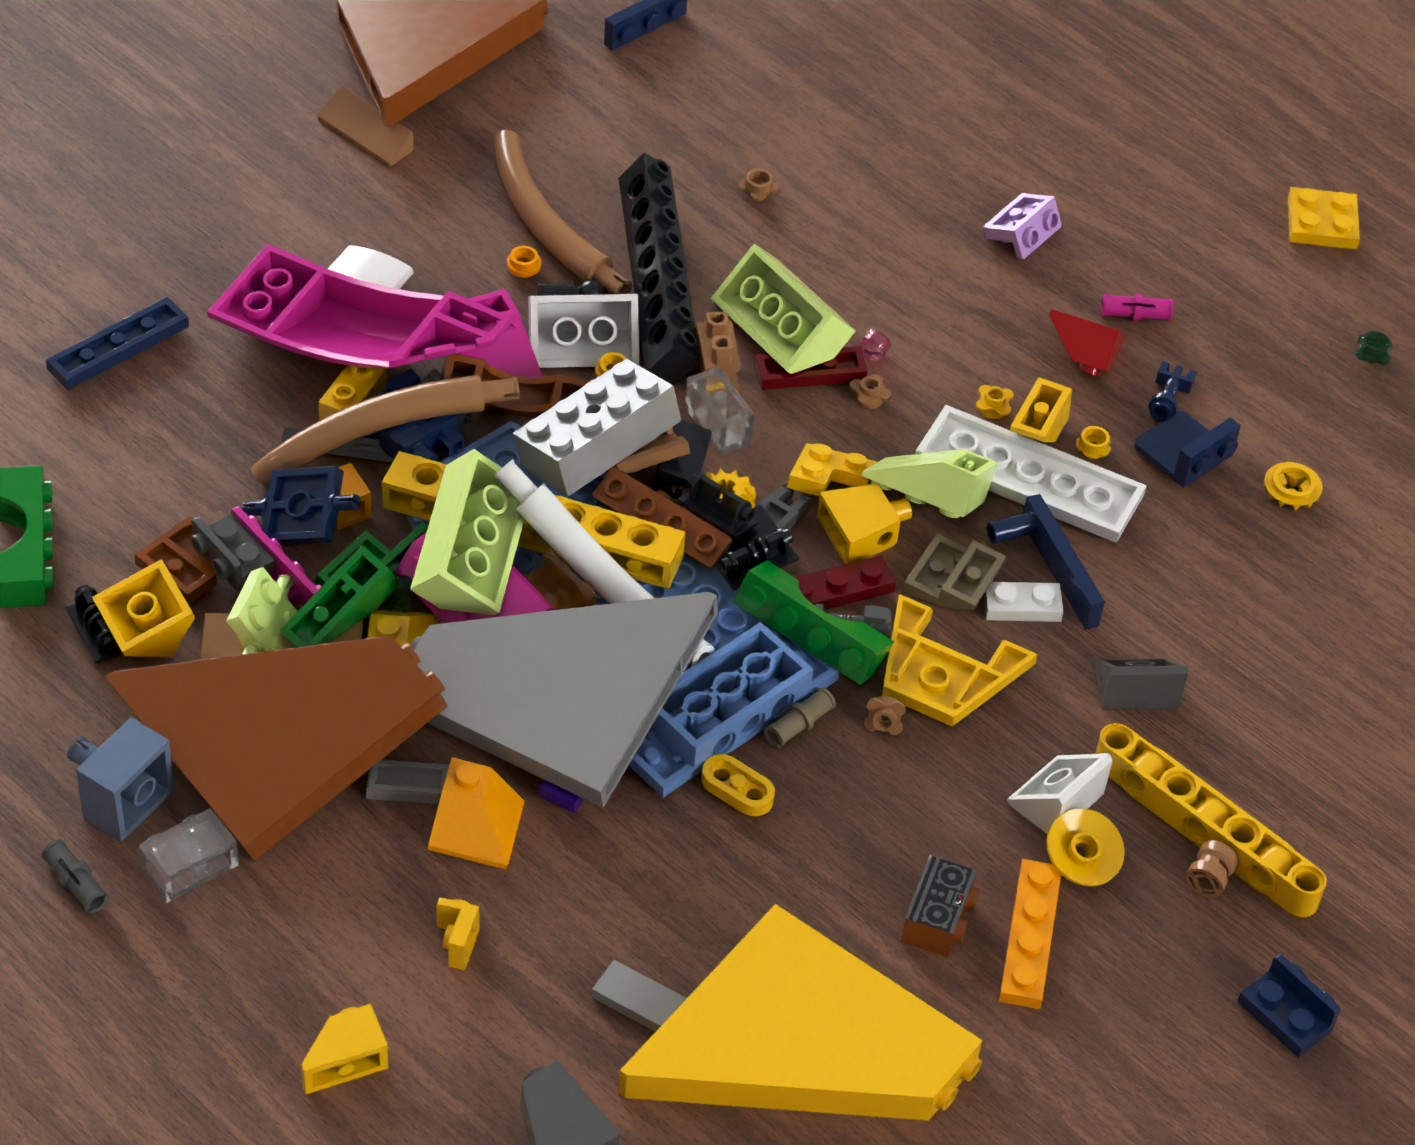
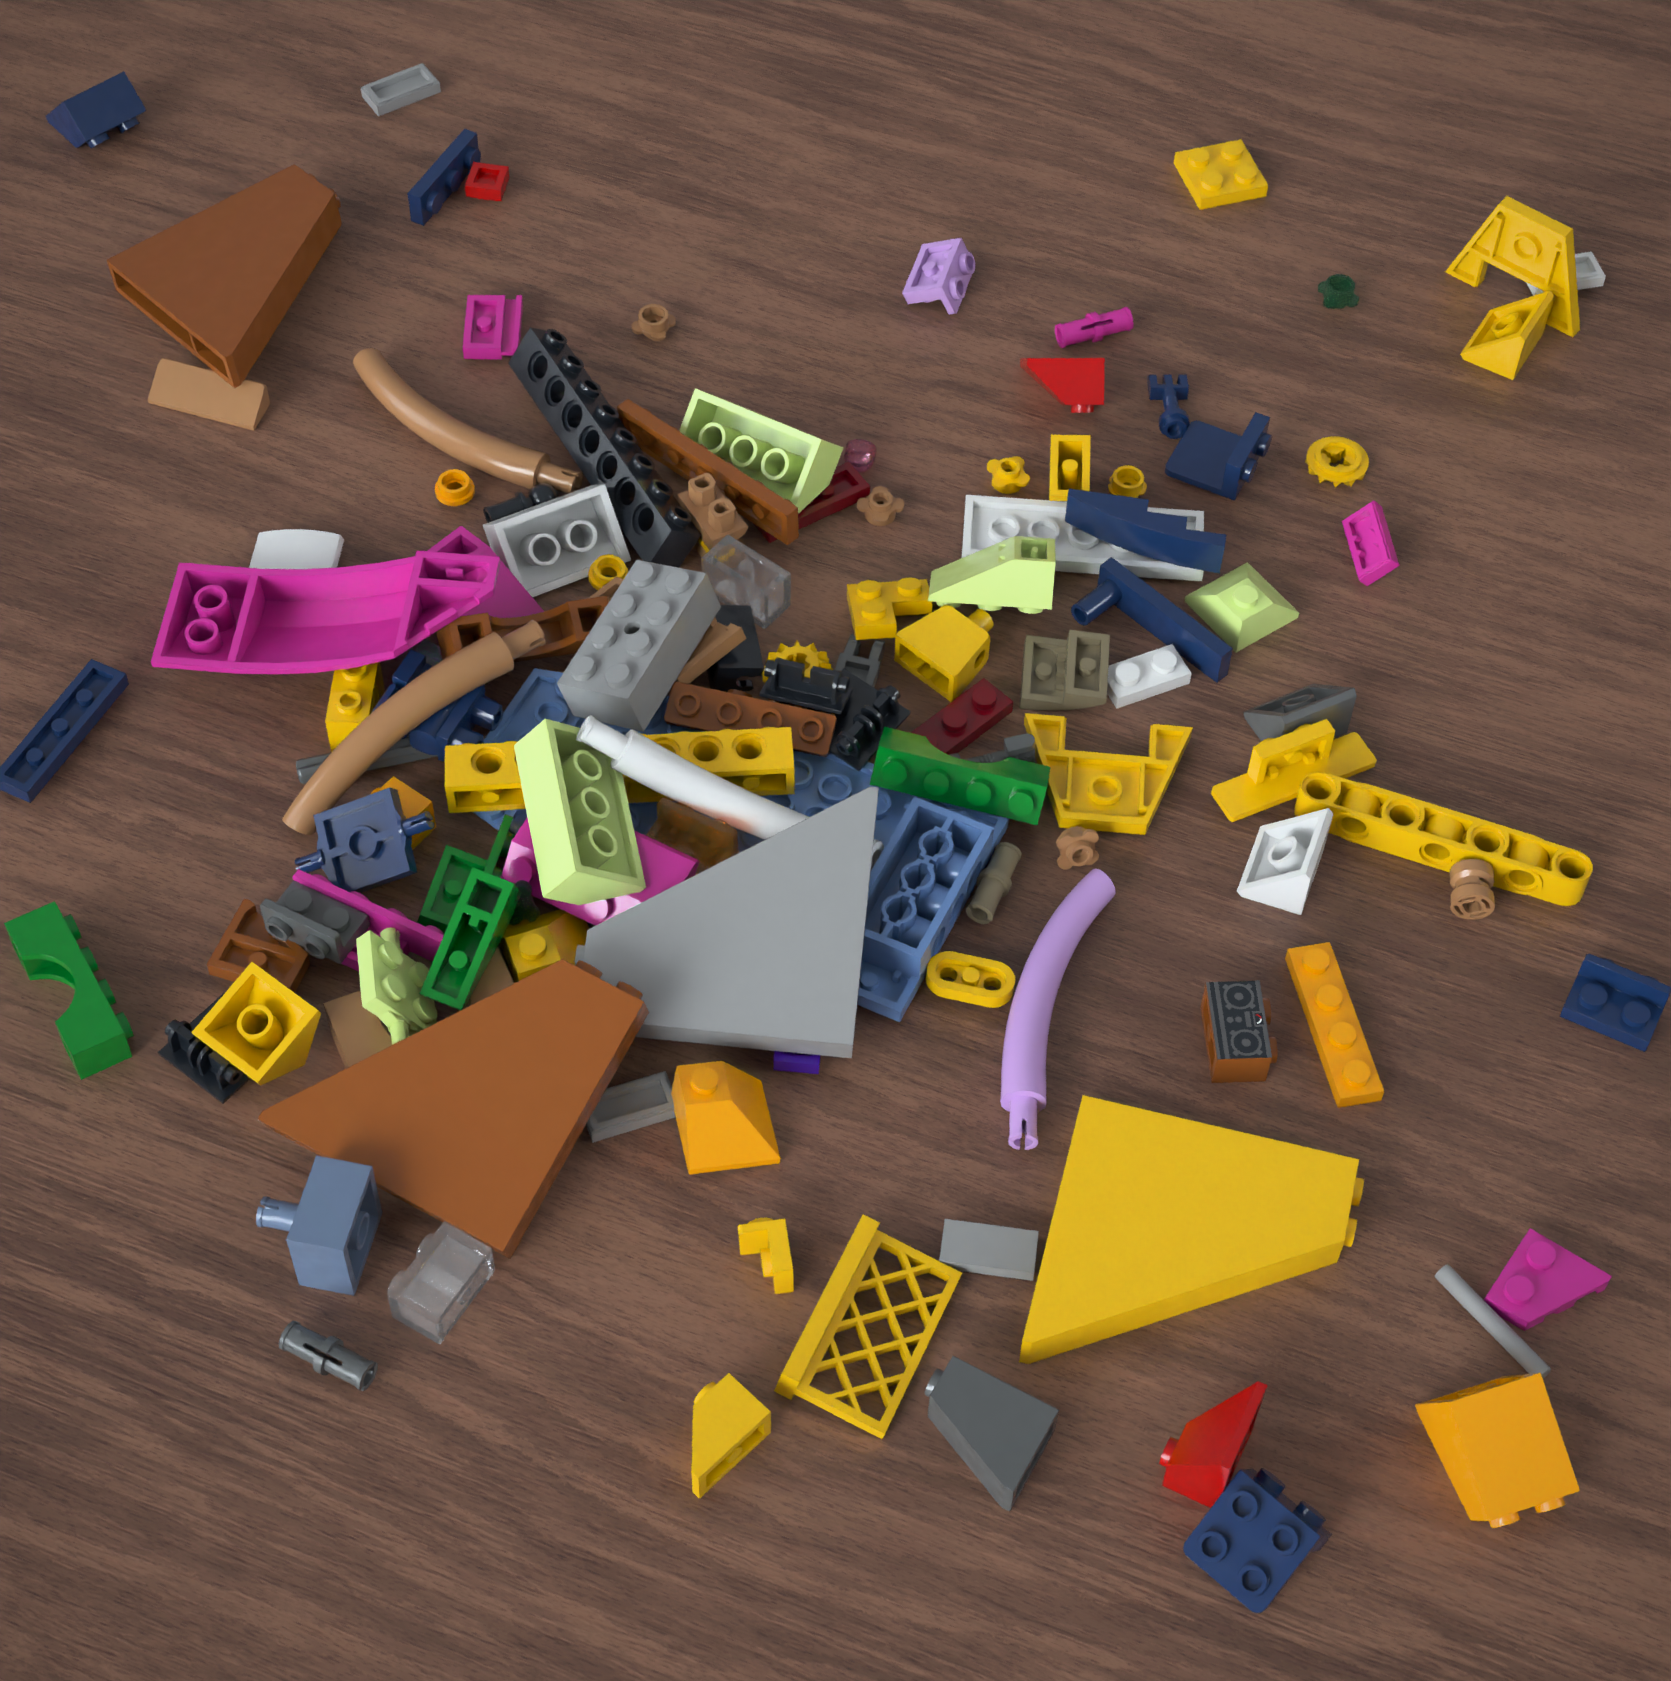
camera: 20 degrees left, 5 degrees up
yellow dish [1046,808,1125,887] -> none
none -> dark pink plate [462,295,523,359]
none -> red plate [465,162,510,201]
none -> dark orange plate [617,399,799,545]
none -> yellow fence [774,1214,962,1439]
none -> lavender animal [1000,868,1116,1150]
none -> dark blue slope [1065,489,1226,574]
none -> yellowish green slope [1184,562,1299,653]
none -> yellow bracket [1211,719,1377,822]
none -> dark pink plate [1342,500,1400,586]

